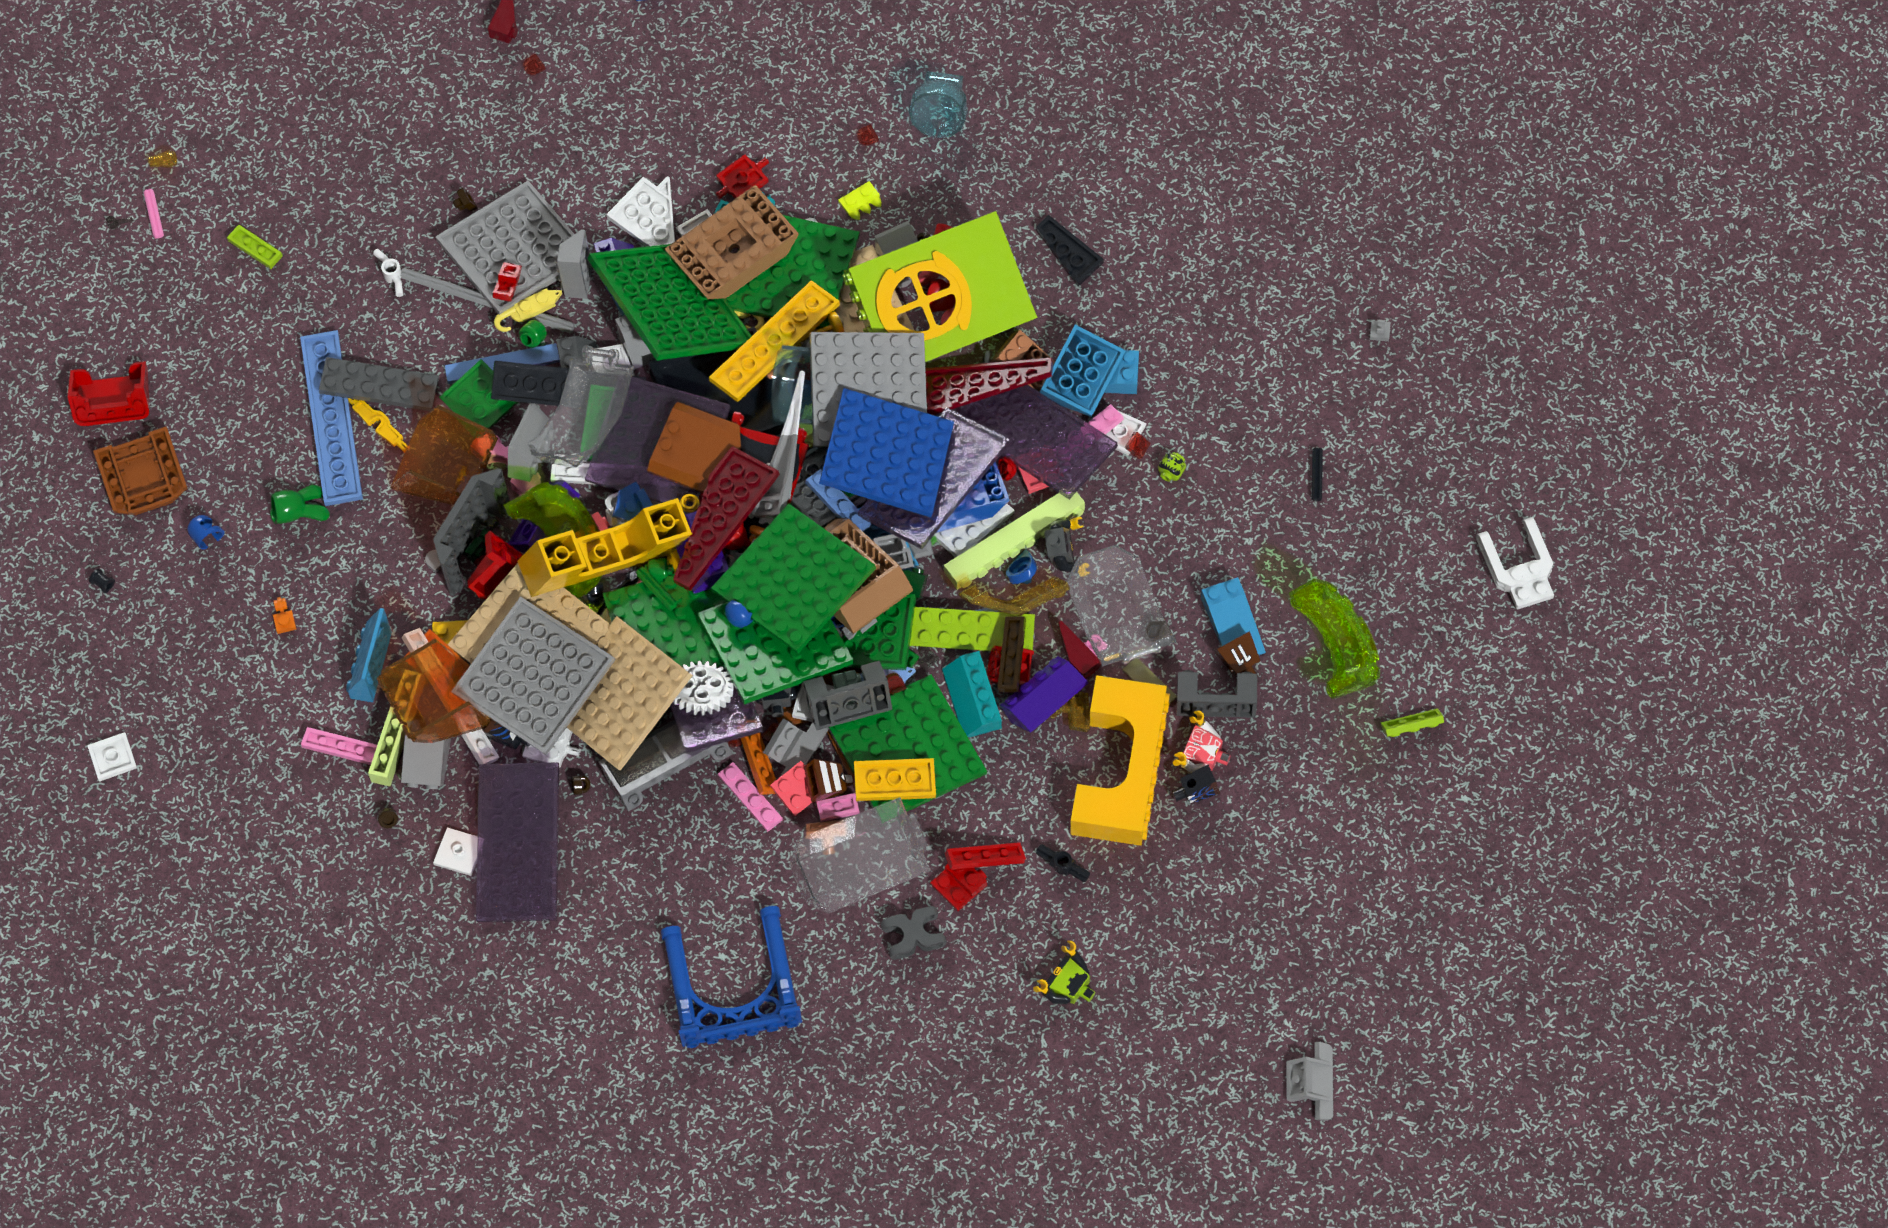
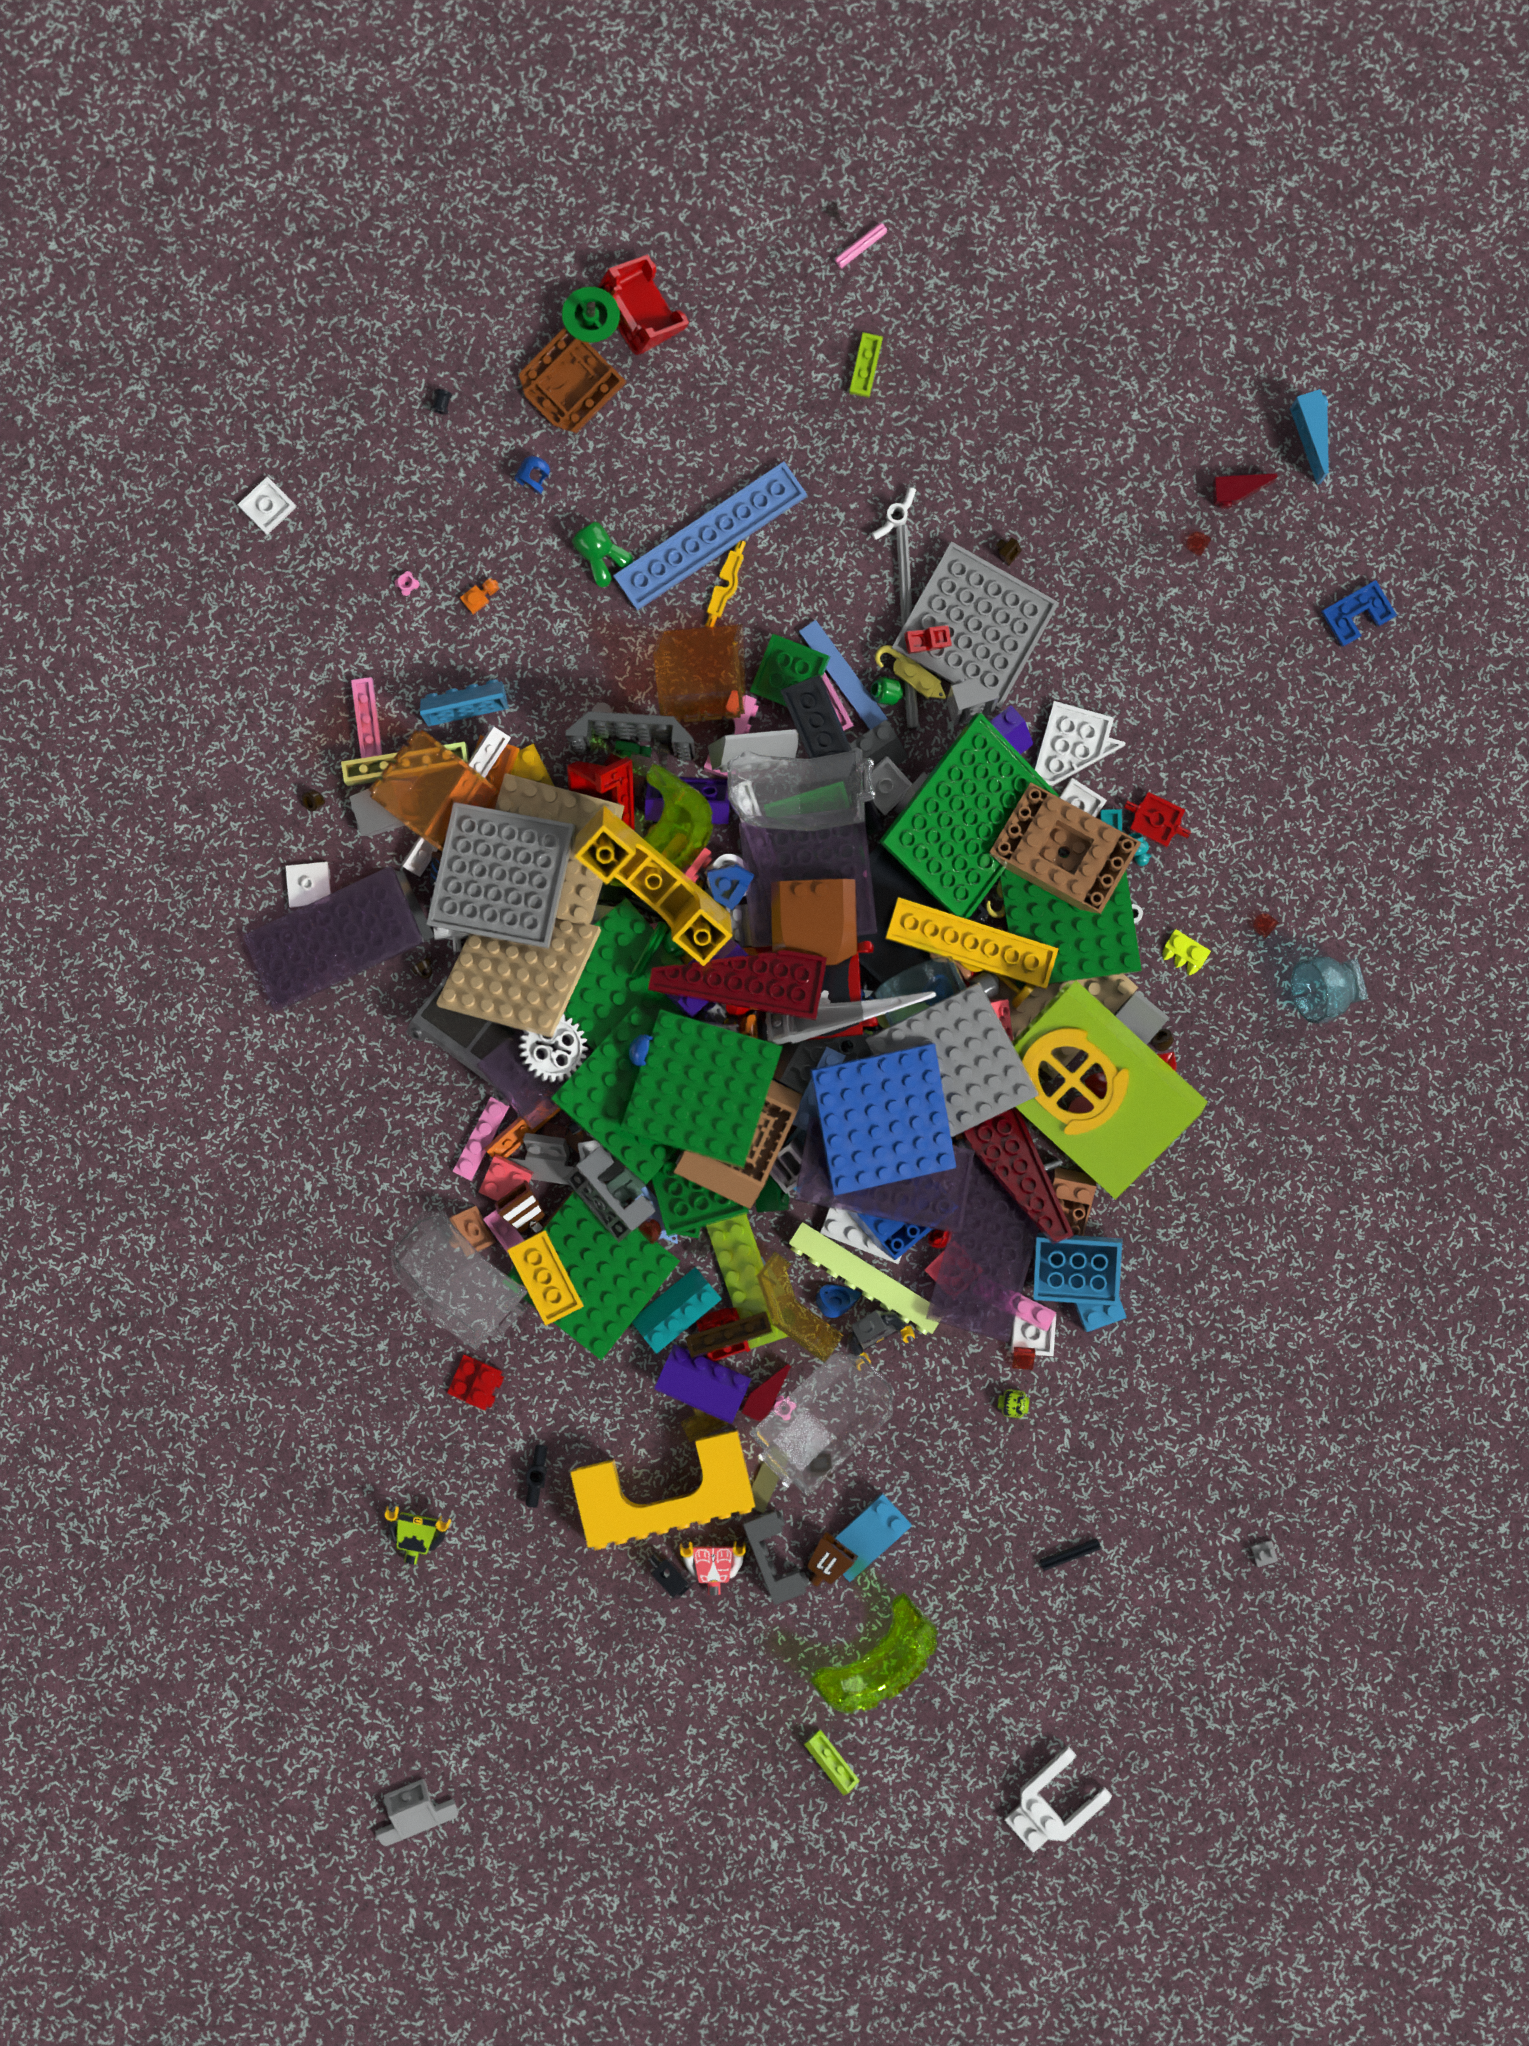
camera: 65 degrees right, 20 degrees up
clear yellow cone [148,150,177,168] -> none
dark grey plate [319,357,439,411] -> none
blue arch [661,906,802,1048] -> none
yellow plate [680,494,700,513] -> none
dark grey piece [881,906,947,960] -> none
red plate [945,842,1026,870] -> none
black wing [1036,215,1104,287] -> none
none -> bright pink plate [395,571,419,596]
none -> green piece [562,287,620,343]

